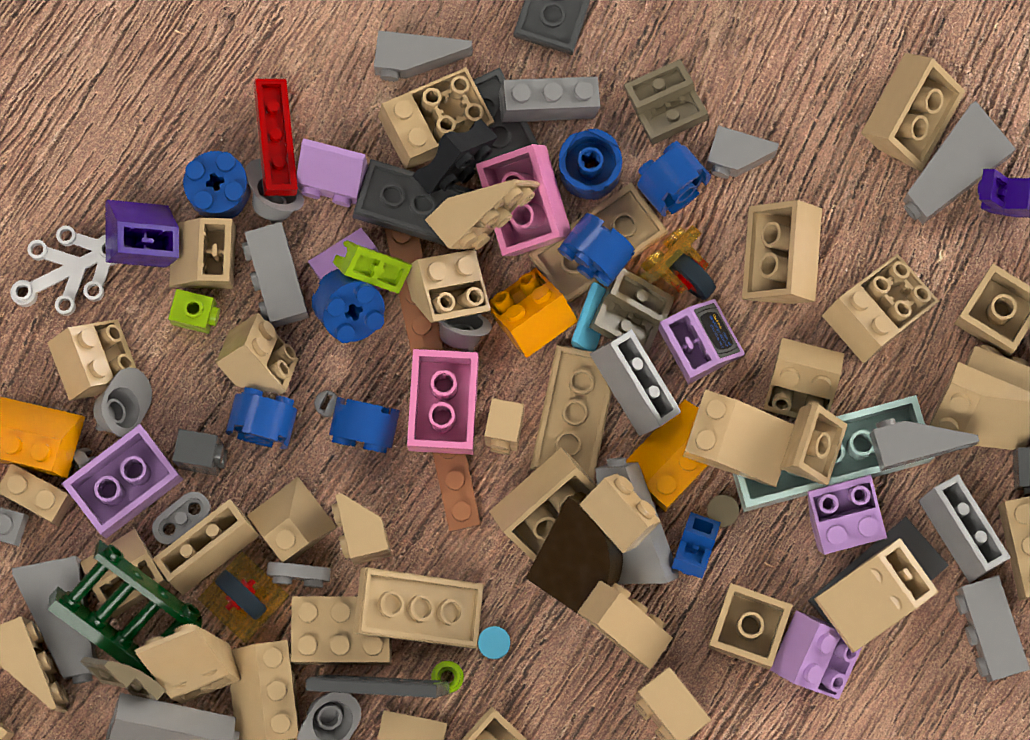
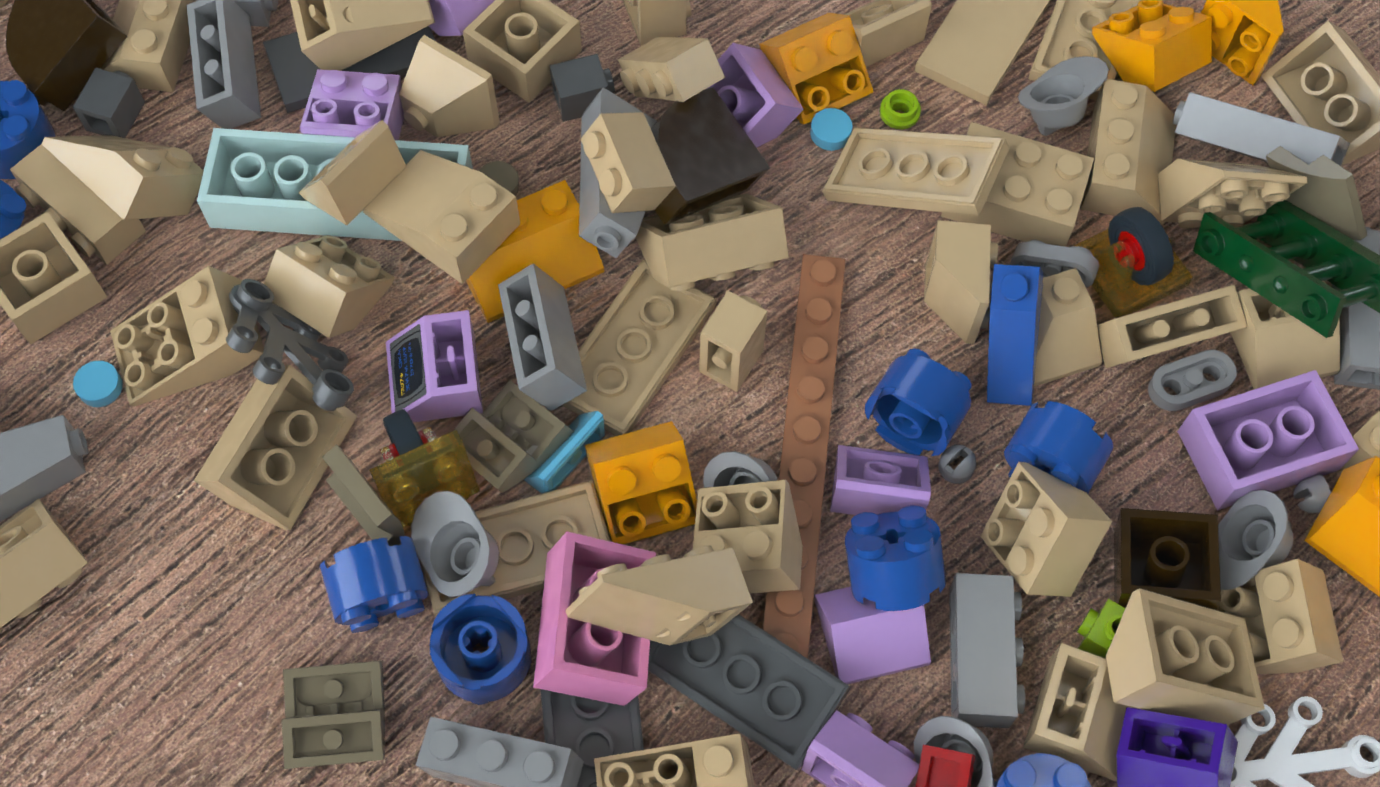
camera: 165 degrees left, 15 degrees down
dark grey brick [172,429,228,476] -> none
dark grey tile [306,674,450,698] -> none
lime hinge [333,240,412,294] -> none
bright pink brick [407,349,479,455] -> none
black brick [413,119,498,194] -> none
blue brick [557,213,635,287] -> none
blue brick [671,512,721,579] -> none
light grey slope [706,125,779,179] -> none
light grey slope [870,418,979,472] -> none
none -> medium azure tile [73,361,123,407]
none -> dark grey plant [226,279,354,411]
none -> dark tan slope [322,444,405,546]
none -> tan slope [399,35,500,137]
none -> light grey piece [411,491,500,597]
none -> dark grey brick [549,54,615,122]
none -> lavender slope [705,43,804,148]
none -> light orange slope [759,13,874,125]
none -> lavender slope [830,445,931,515]
none -> blue slope [987,264,1044,406]
none -> tan slope [1106,588,1265,725]
none -> dark brown brick [1114,508,1221,611]

